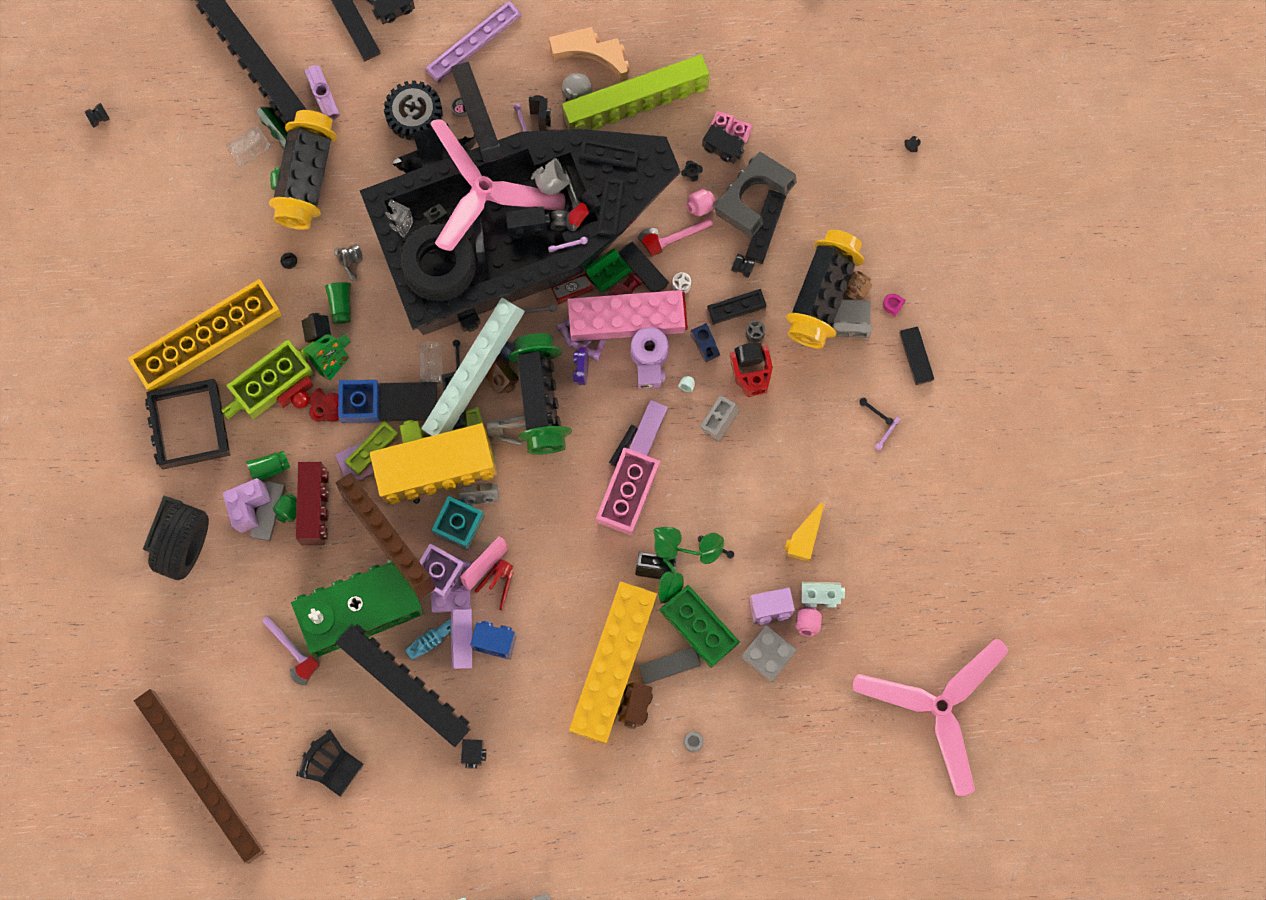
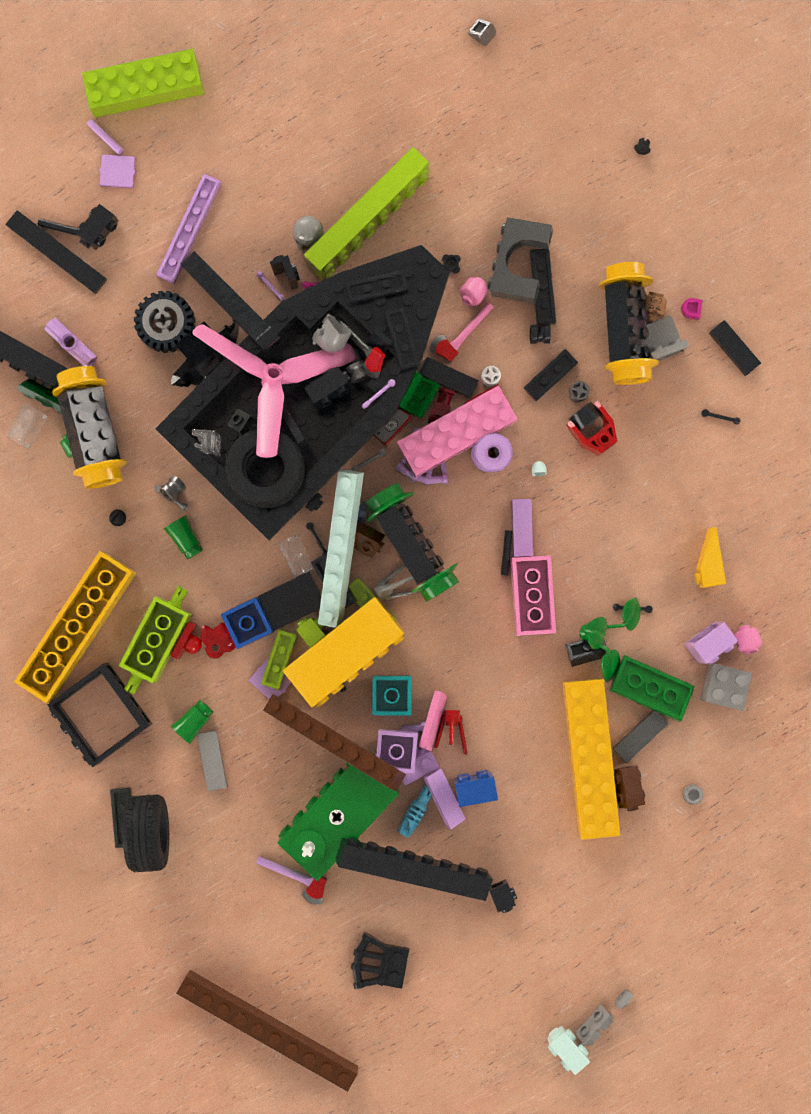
camera: 25 degrees left, 10 degrees up
lavender brick [222,478,271,533] -> none
green head [273,493,297,523] -> none
dark red brick [296,462,330,545] -> none
black brick [301,313,331,343] -> none
green torso [303,334,351,381] -> none
tile [451,97,467,117] -> none
light grey hinge [459,483,499,505] -> none
light nougat arch [549,27,630,80] -> none
dark purple tile [573,347,589,385] -> none
lavender brick [637,365,665,389] -> none
dark blue leg [690,323,720,362] -> none
light grey hinge [700,395,739,442] -> none
black brick [702,125,745,164] -> none
bright pink slope [710,111,753,144] -> none
light aqua brick [801,582,845,607] -> none
lavender hinge [875,416,901,450] -> none

